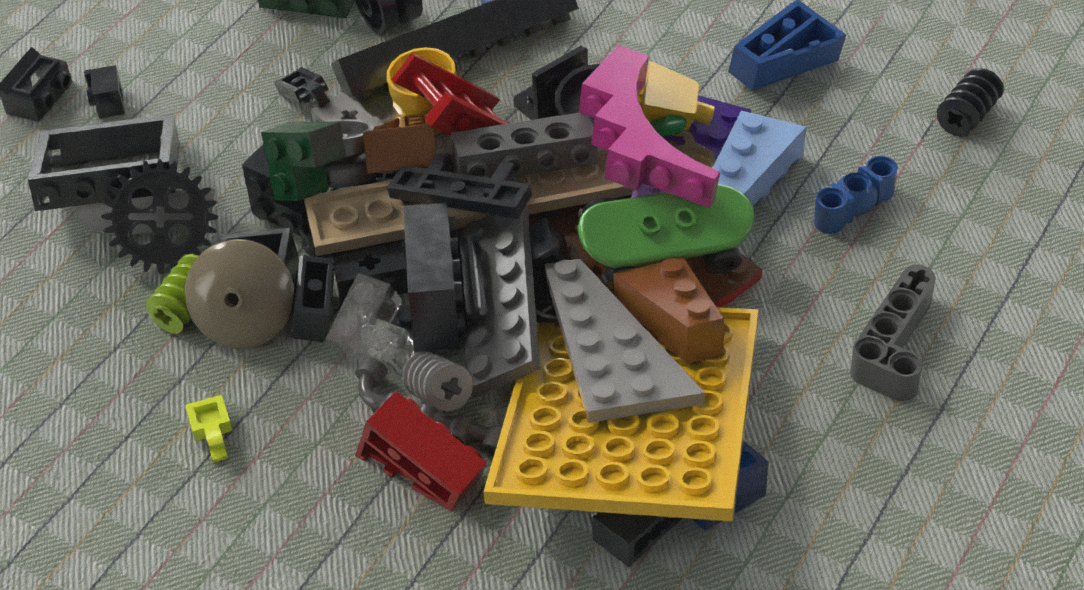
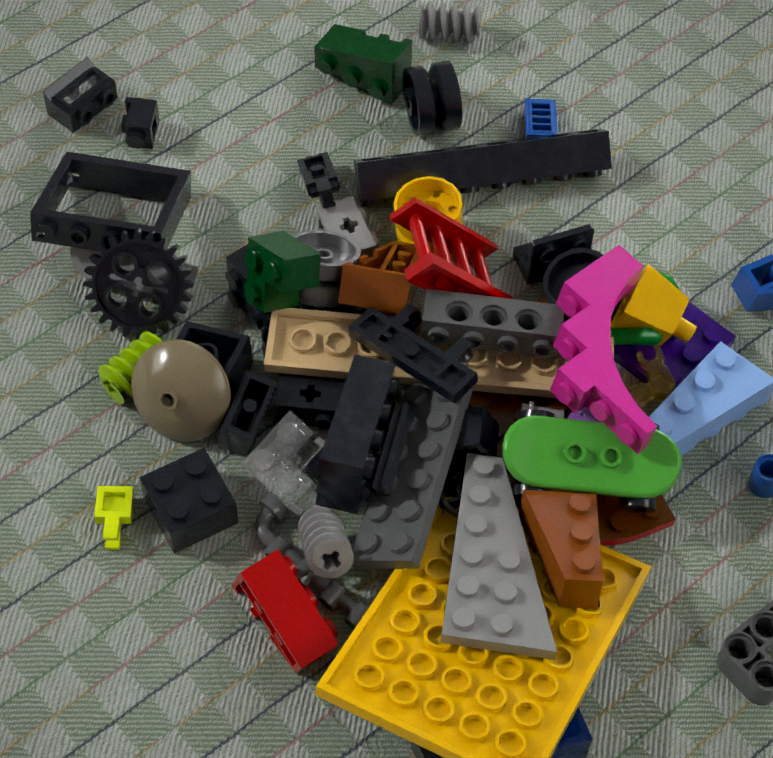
camera: 15 degrees right, 10 degrees up
none -> black brick [139,448,238,553]

